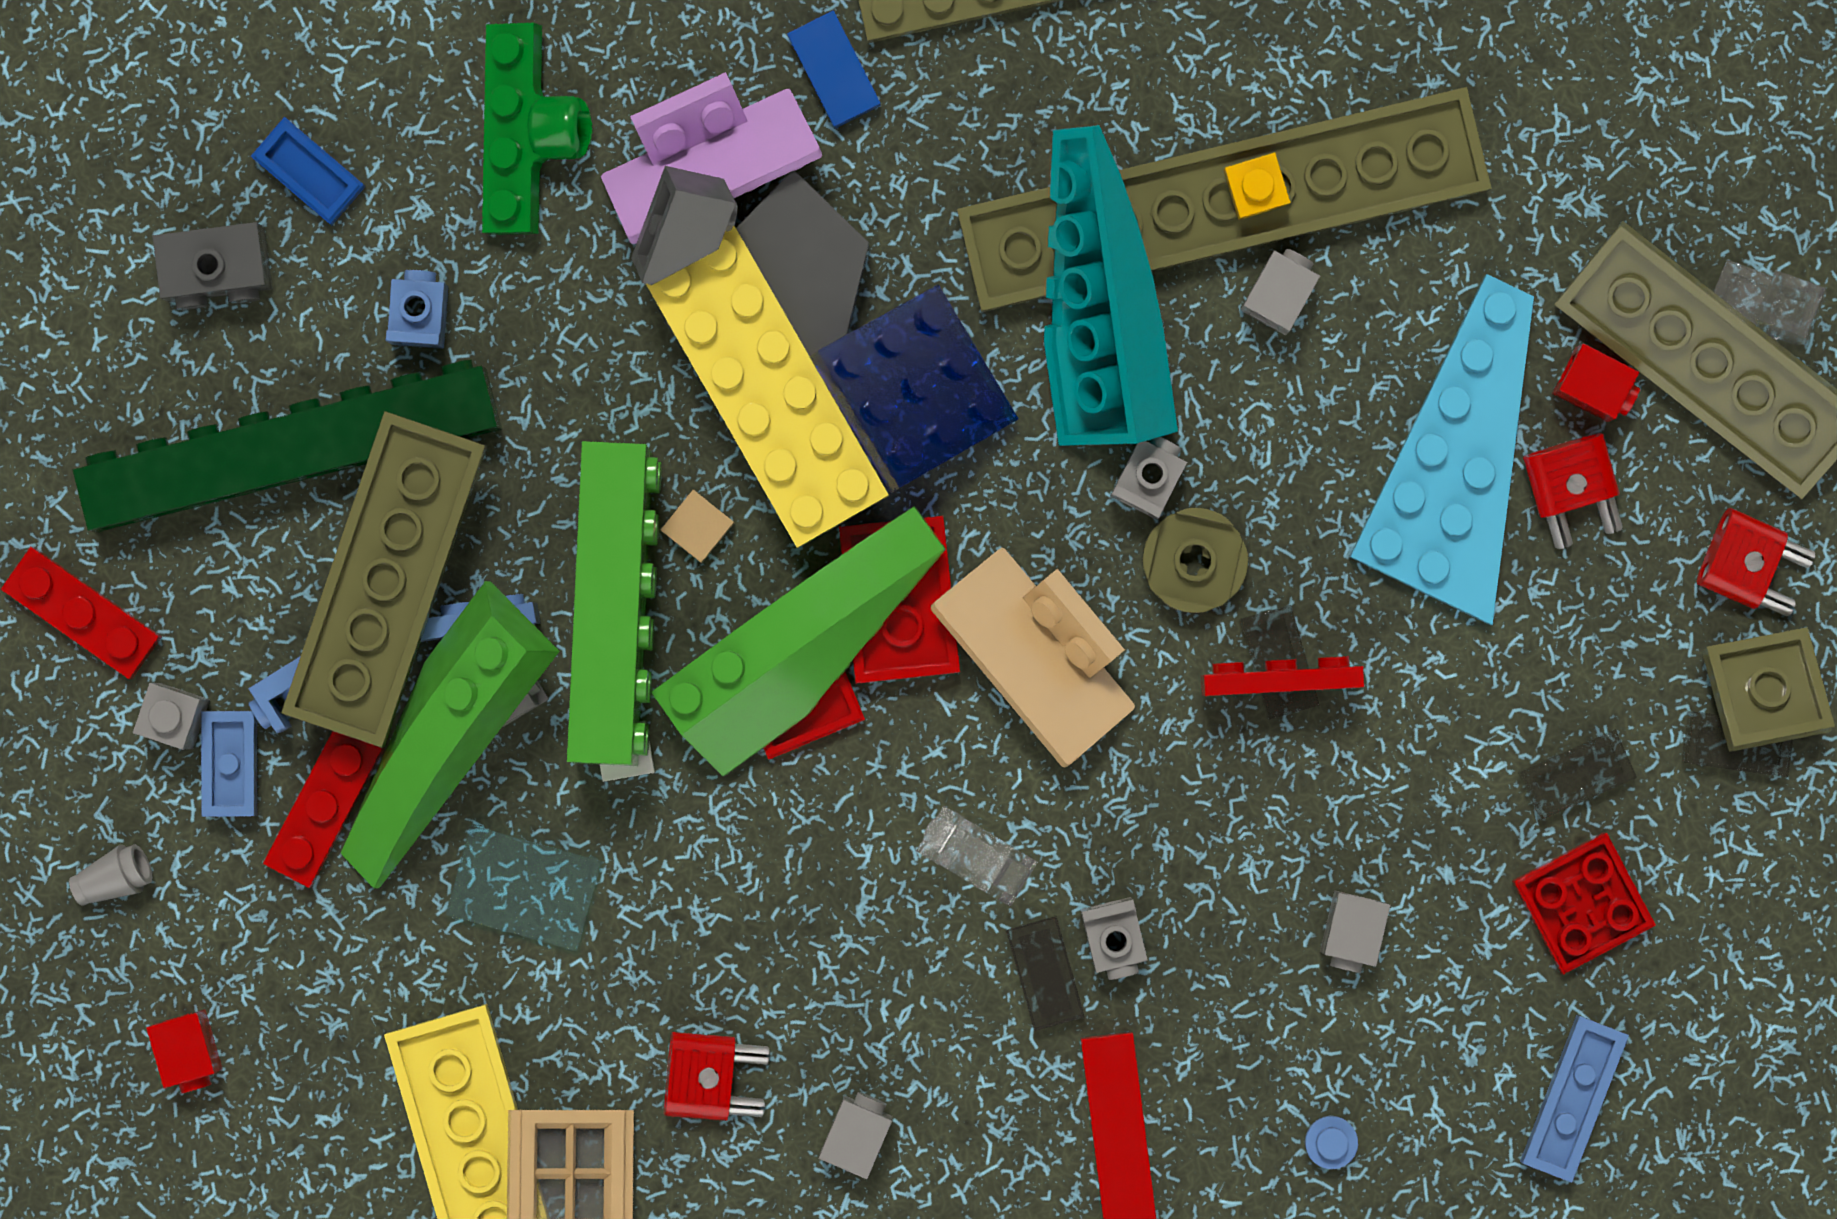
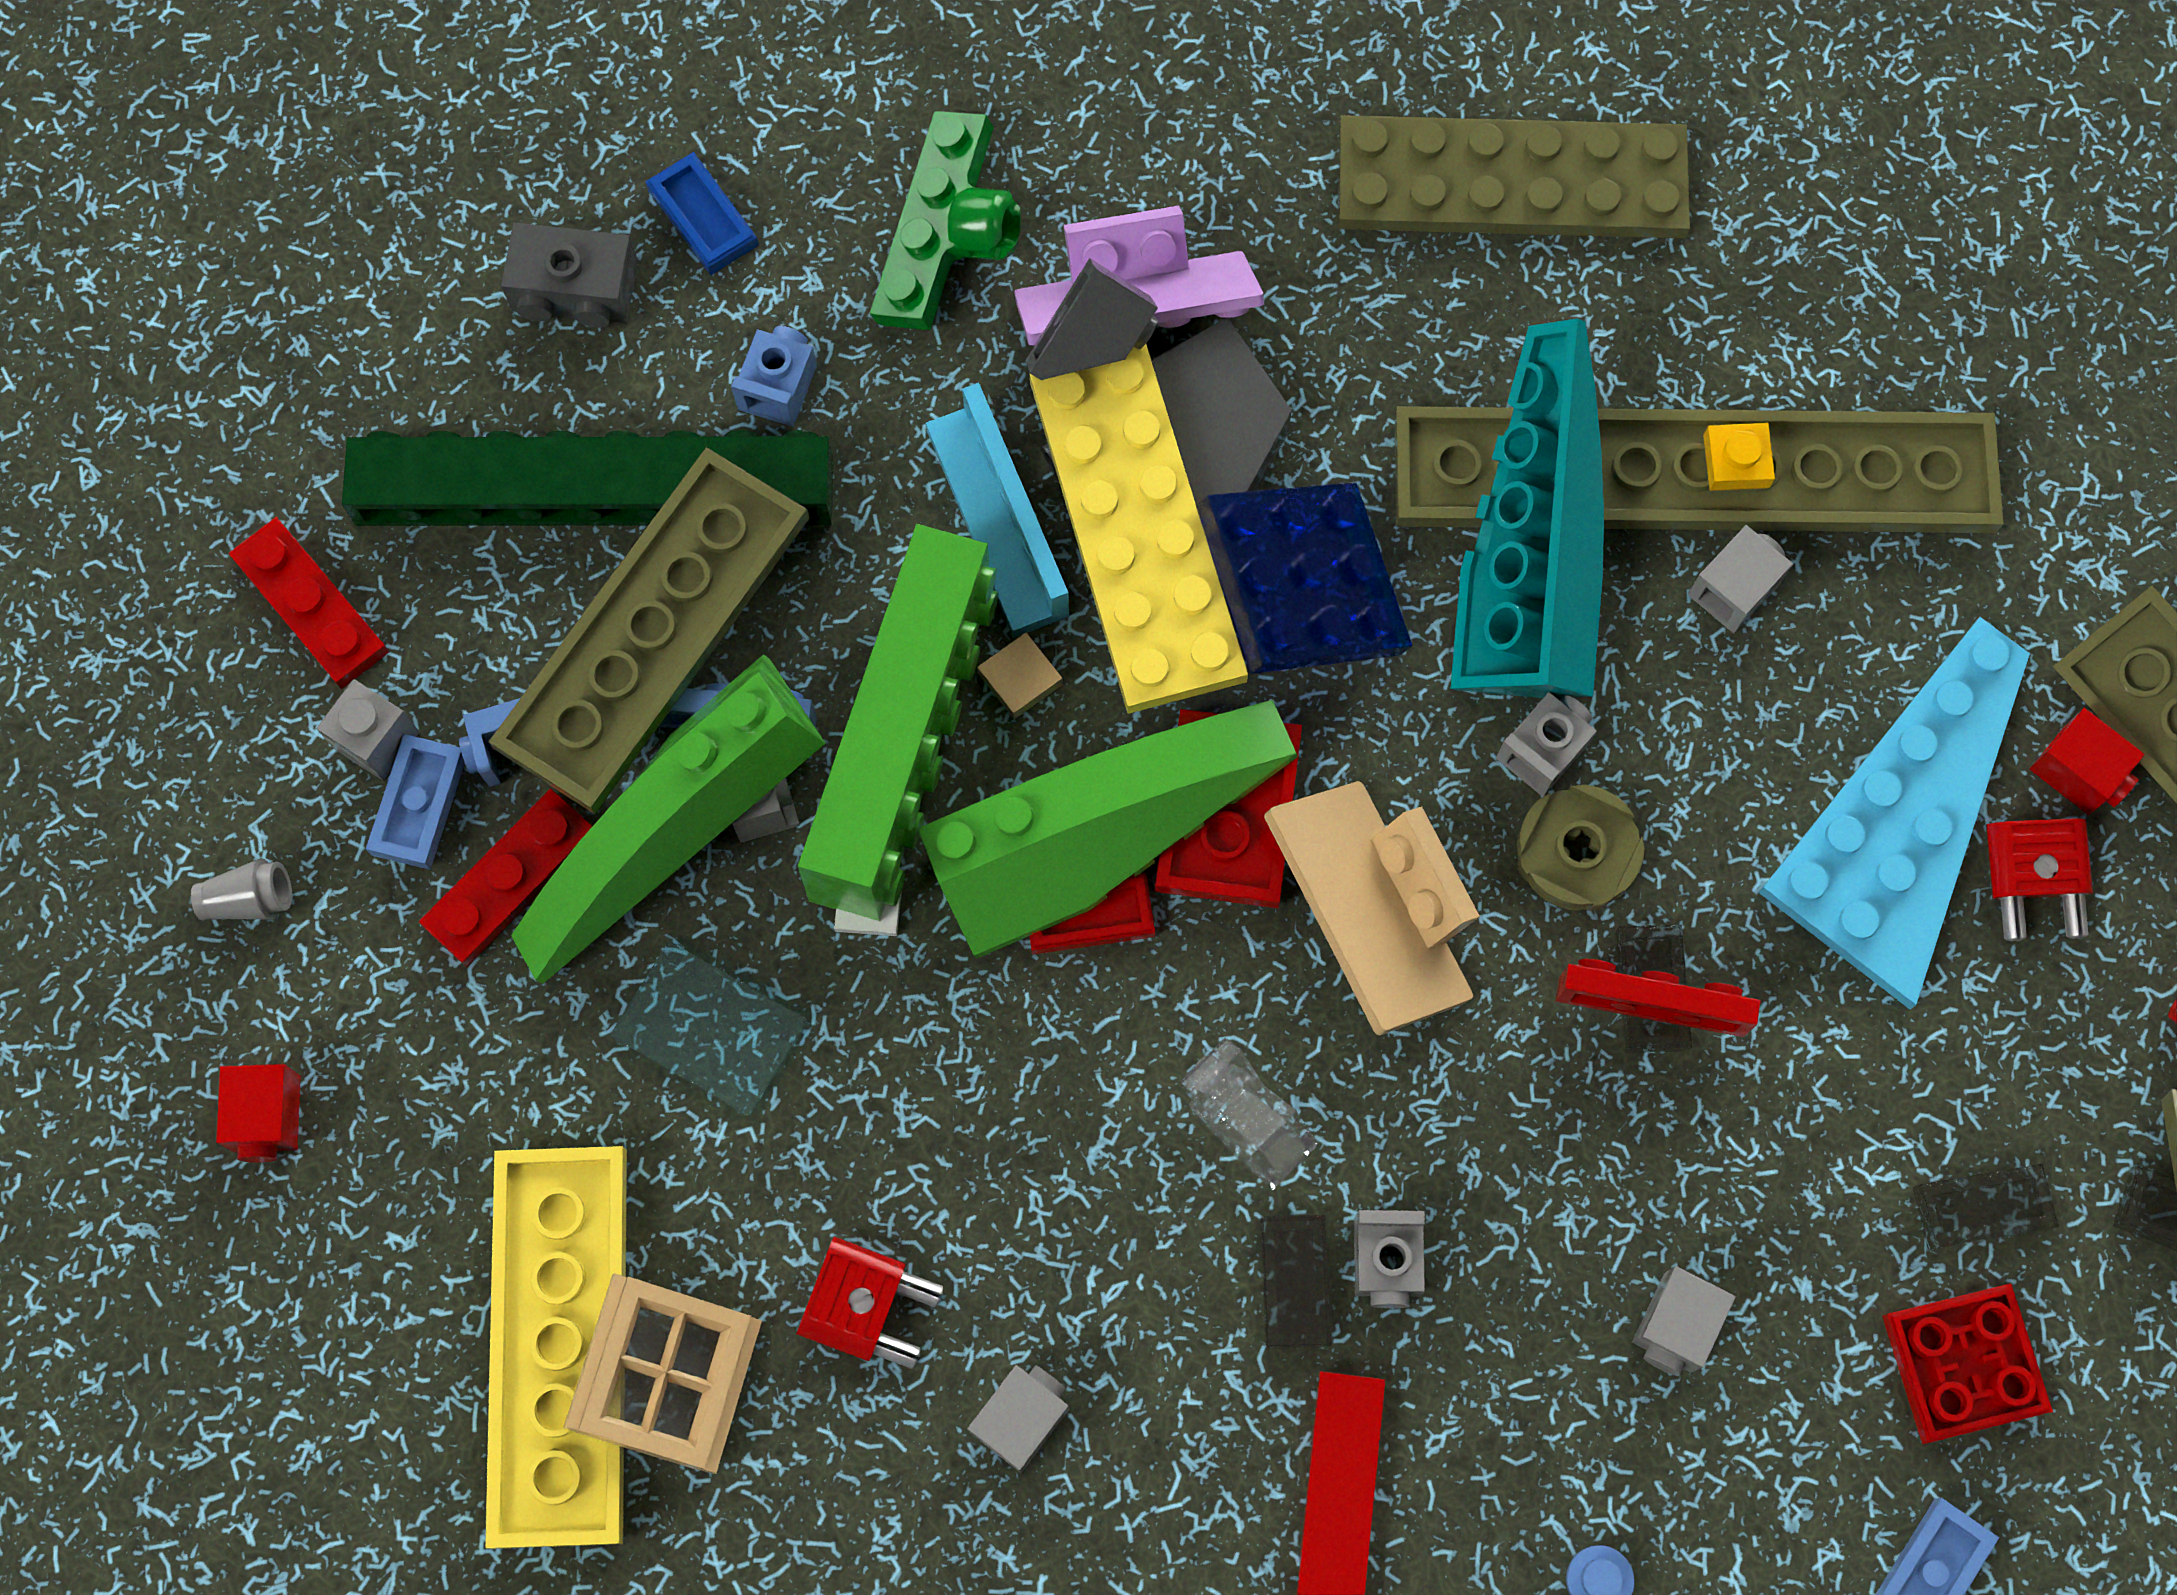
camera: 10 degrees right, 15 degrees down
blue tile [787,10,881,129] -> none
none -> medium azure fence [926,383,1069,638]

